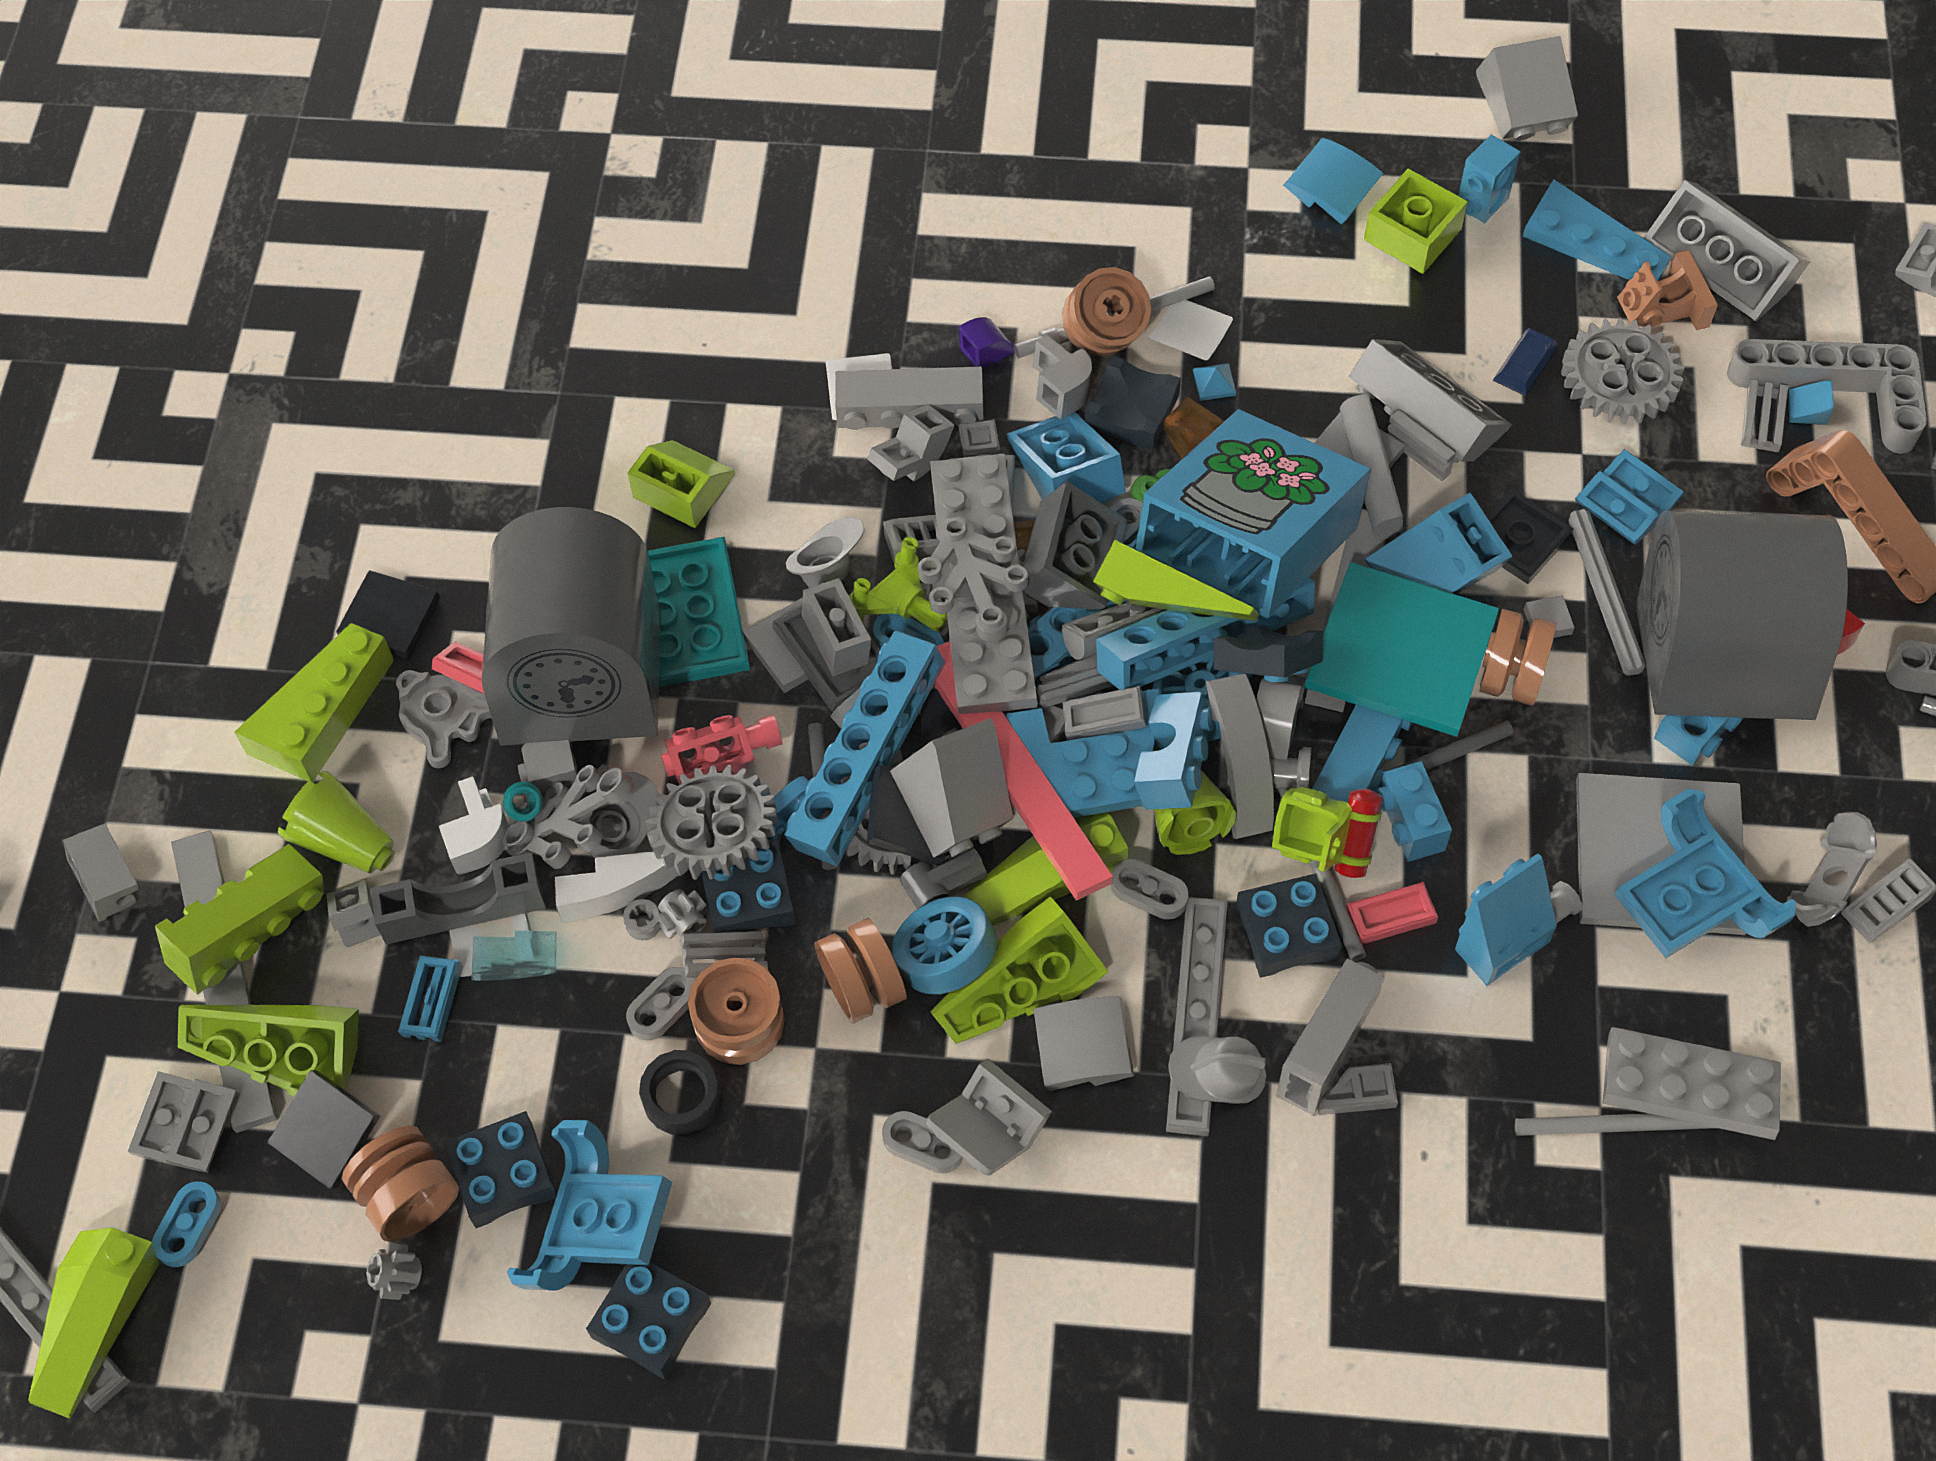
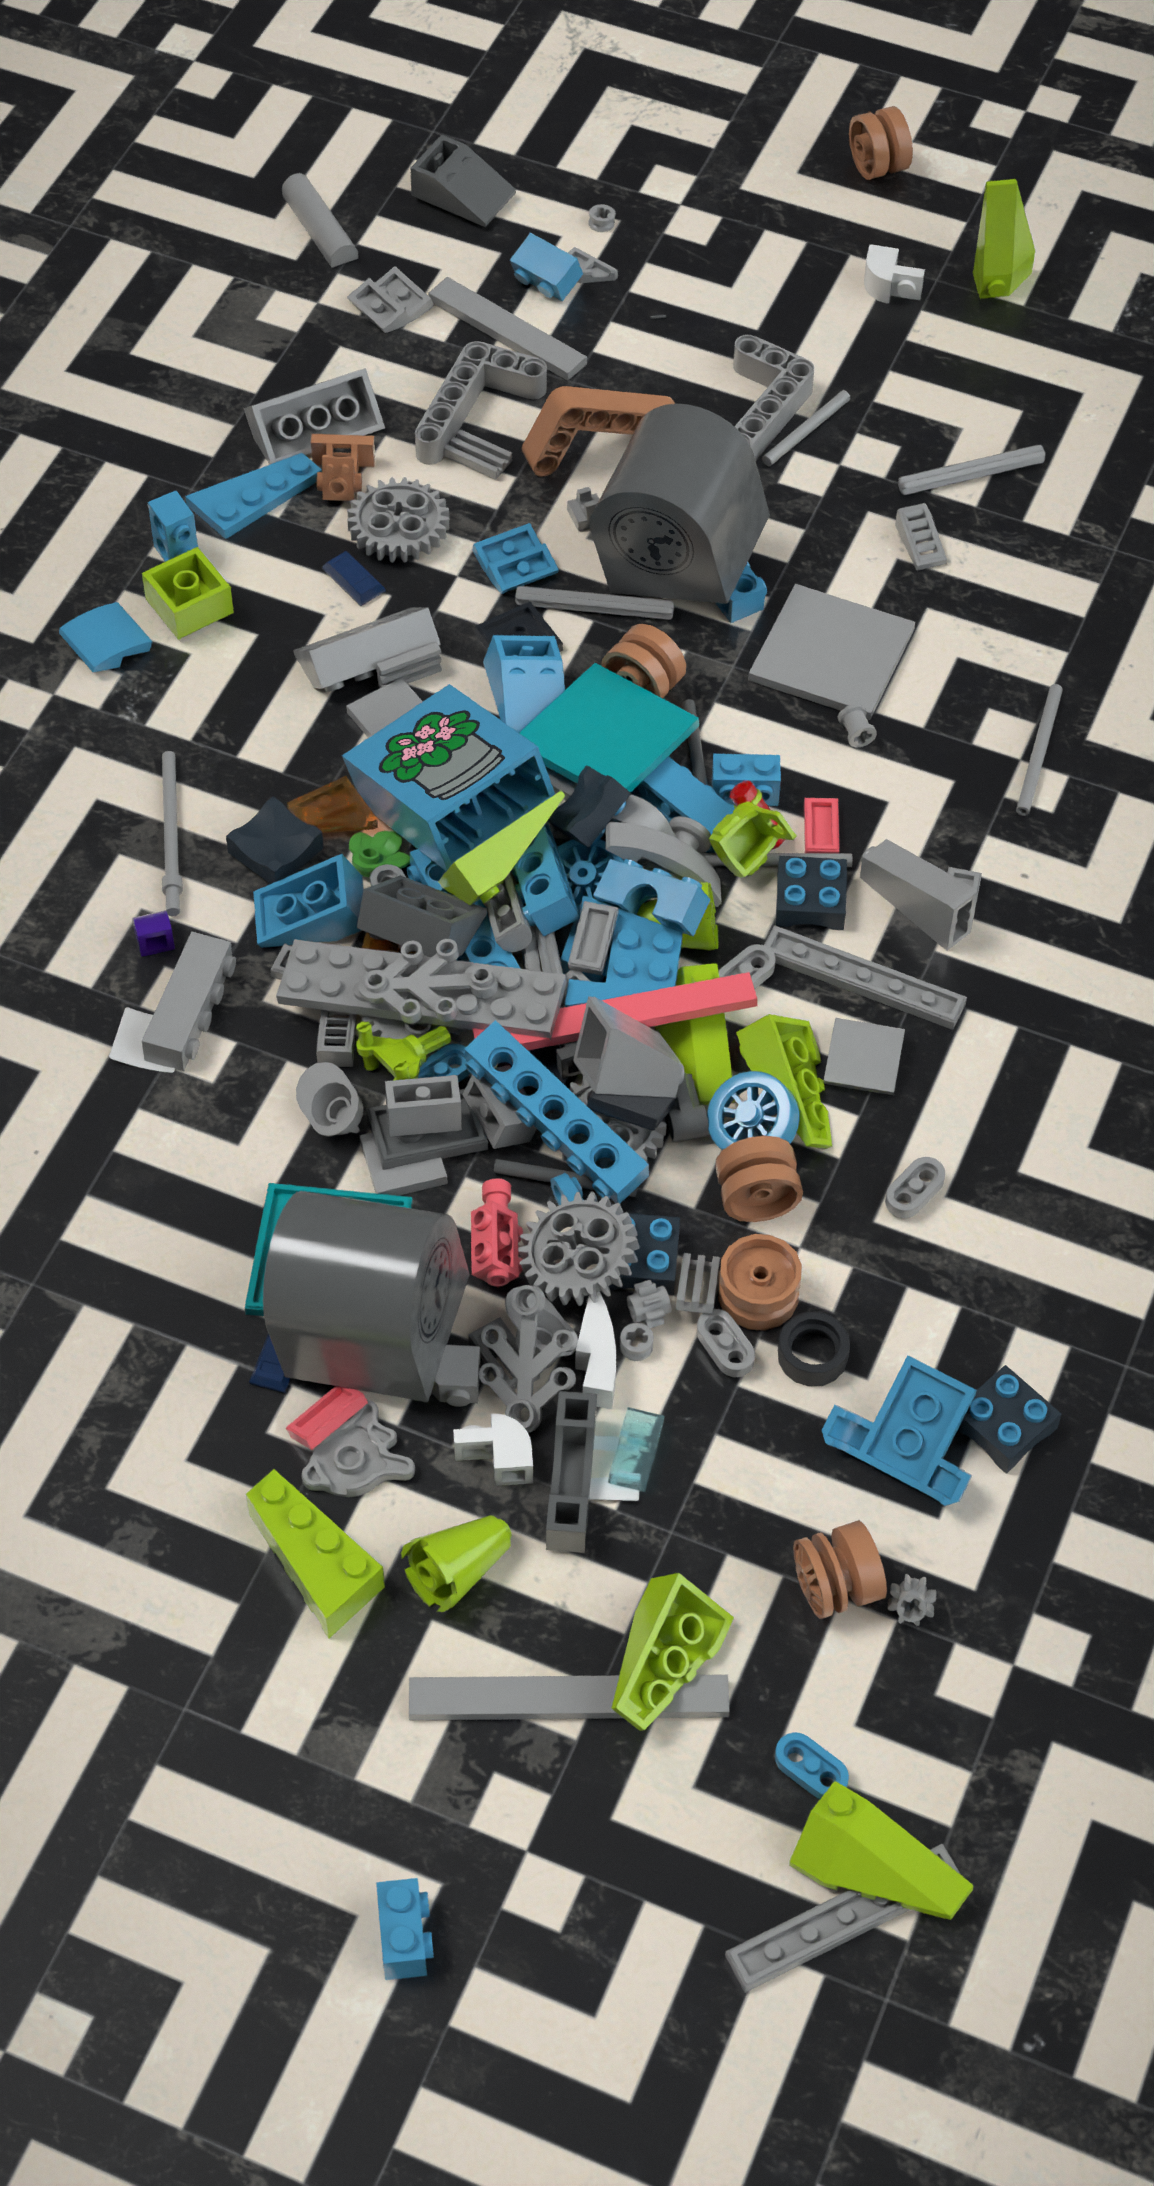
camera: 75 degrees left, 5 degrees down
light grey hinge [63,823,138,922] -> none
light grey slope [128,1071,237,1173] -> none
lime wedge [155,844,324,995] -> none
tile [267,1070,380,1189] -> none
light grey slope [327,880,380,947] -> none
black tile [336,570,440,659] -> none
dark azure tile [398,955,463,1042] -> none
black brick [445,1111,557,1229] -> none
teal cone [503,782,543,822] -> none
lime slope [627,440,735,528] -> none
light grey brick [867,404,954,481] -> none
light grey bracket [926,1059,1052,1175] -> none
light grey tile [958,419,1000,458] -> none
light grey brick [1033,334,1092,420] -> none
nougat wheel [1062,267,1152,357] -> none
white sticker [1148,300,1233,360] -> none
light grey piece [1168,1036,1266,1104] -> none
dark azure slope [1193,363,1236,401] -> none
light grey brick [1340,393,1403,539] -> none
dark azure slope [1455,854,1557,986] -> none
light grey slope [1476,36,1578,141] -> none
light grey tile [1524,595,1574,638] -> none
light grey plate [1602,1027,1781,1140] -> none
dark azure piece [1614,789,1796,958] -> none
light grey piece [1787,812,1877,927] -> none
dark azure slope [1788,380,1834,425] -> none

